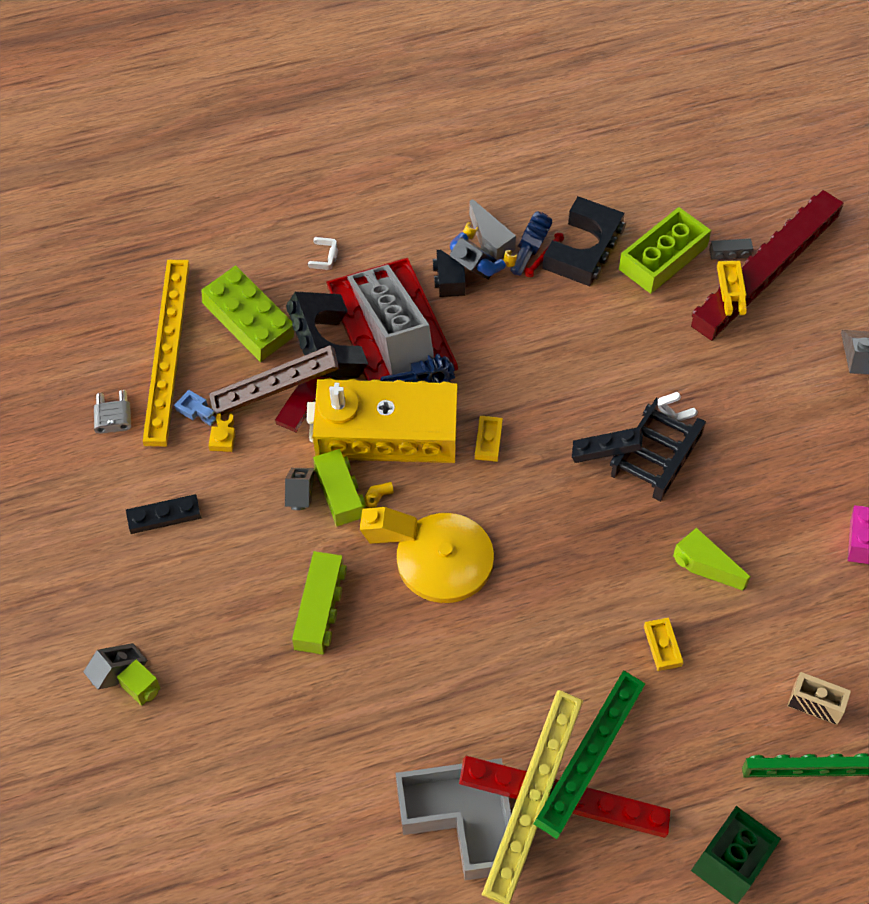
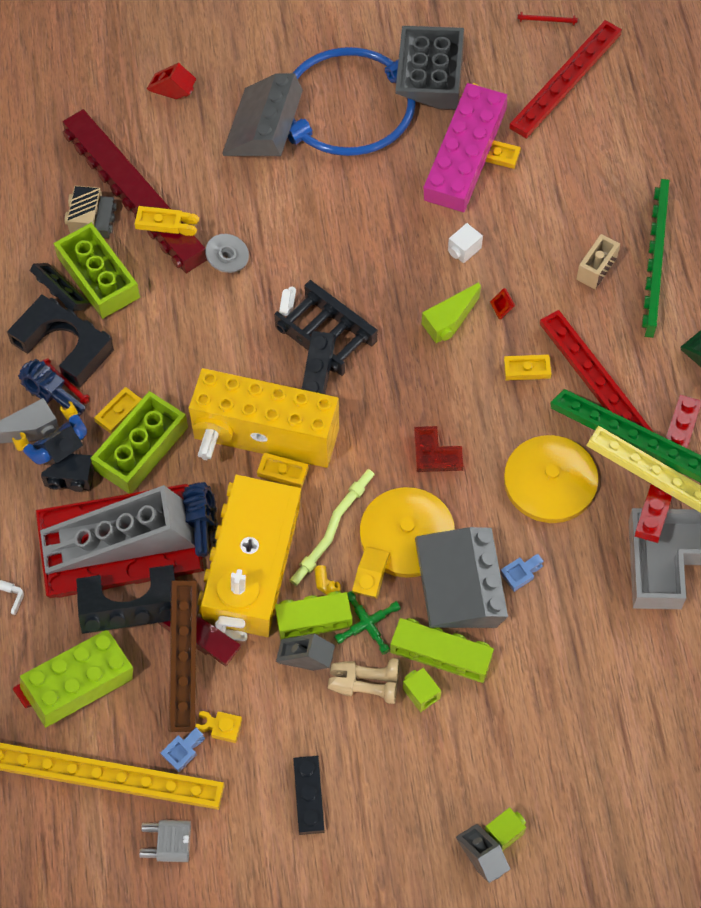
camera: 80 degrees left, 5 degrees up
none -> black plate [29,263,90,311]
none -> brick [65,186,102,234]
none -> lime brick [91,391,188,494]
none -> yellow plate [94,387,142,434]
none -> yellow piece [189,368,339,468]
none -> light grey dish [205,234,249,273]
none -> yellowish green bar [290,469,375,586]
none -> tan piece [328,658,399,704]
none -> green piece [334,591,401,655]
none -> lime brick [403,668,441,713]
none -> clear red plate [414,426,464,472]
none -> dark grey slope [415,527,508,628]
none -> white brick [448,223,483,263]
none -> red slope [490,288,515,319]
none -> medium blue plate [500,554,544,592]
none -> yellow dish [504,435,598,523]
none -> red plate [540,310,653,432]

